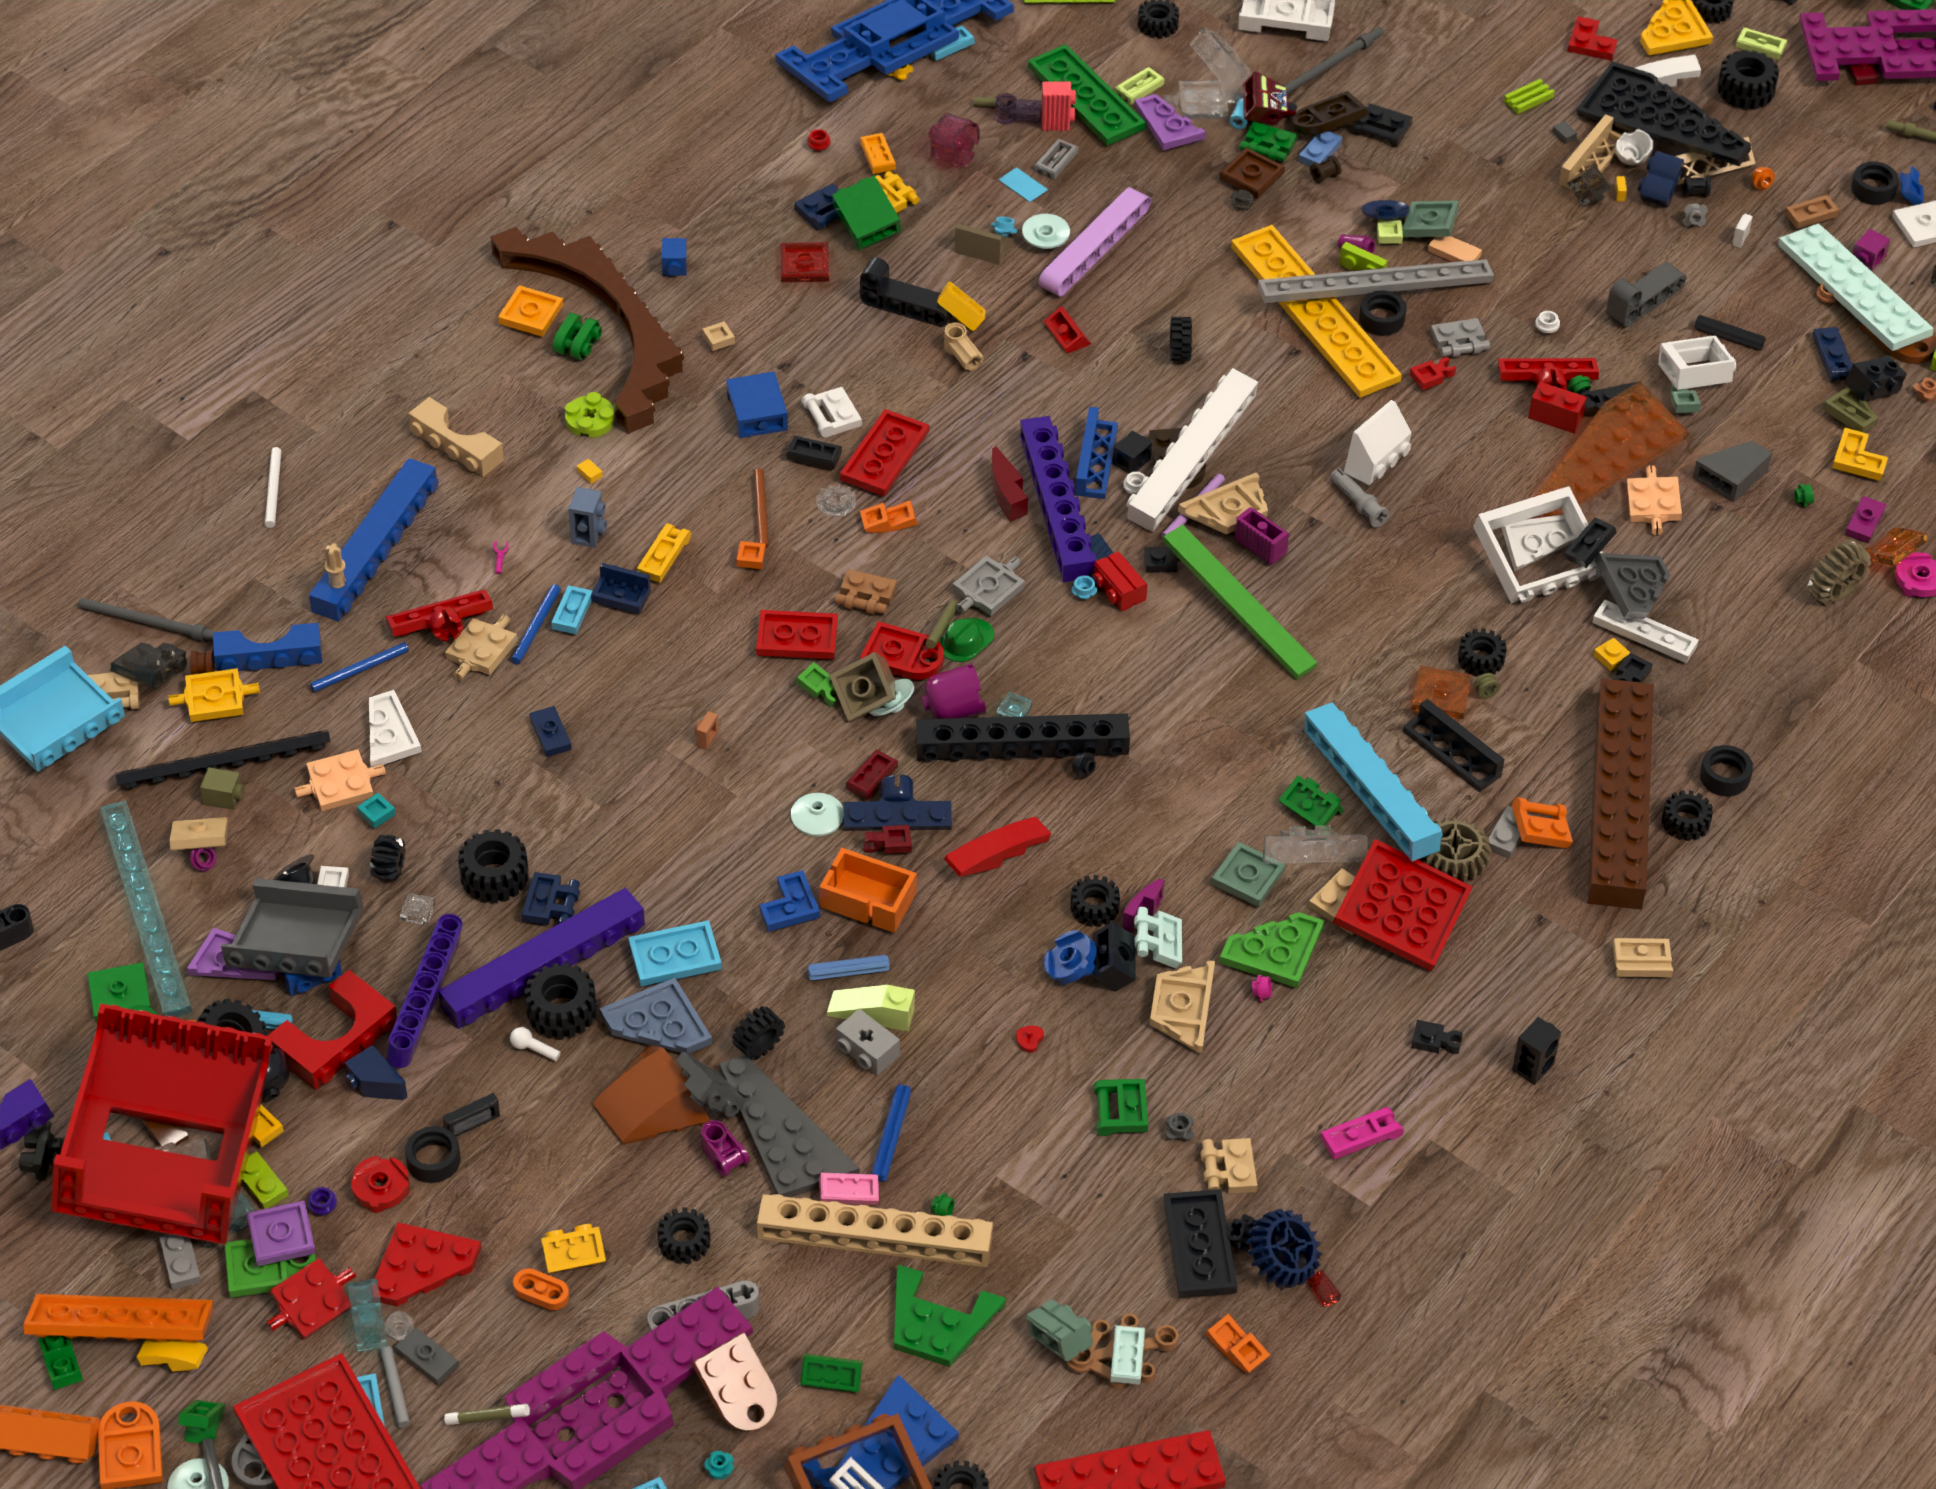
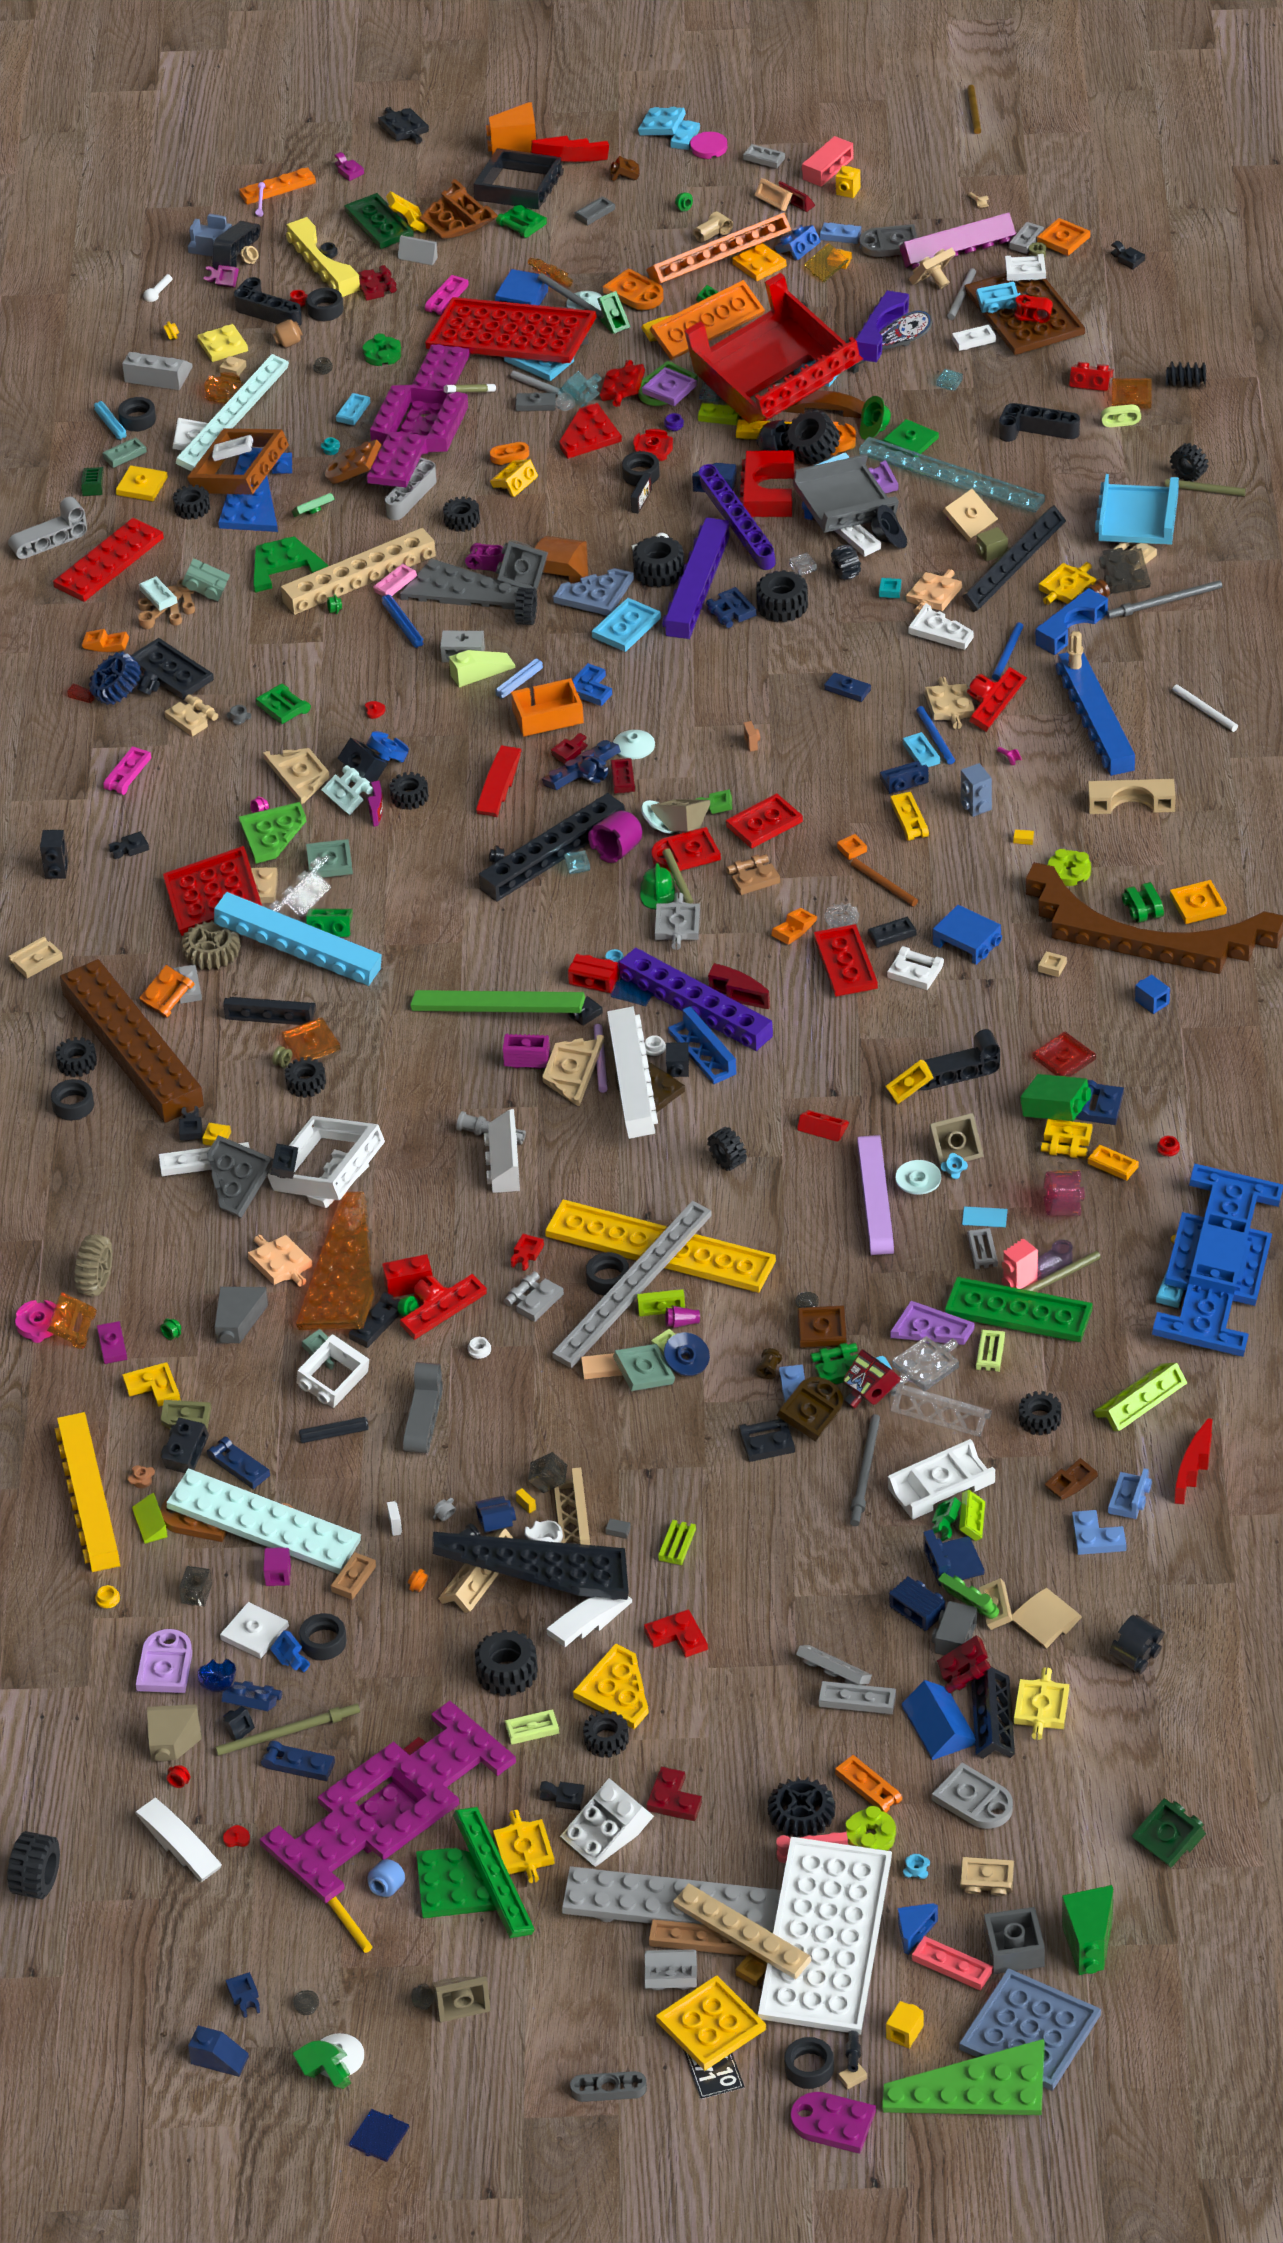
camera: 145 degrees right, 5 degrees down
tan piece [944,323,983,371] -> none

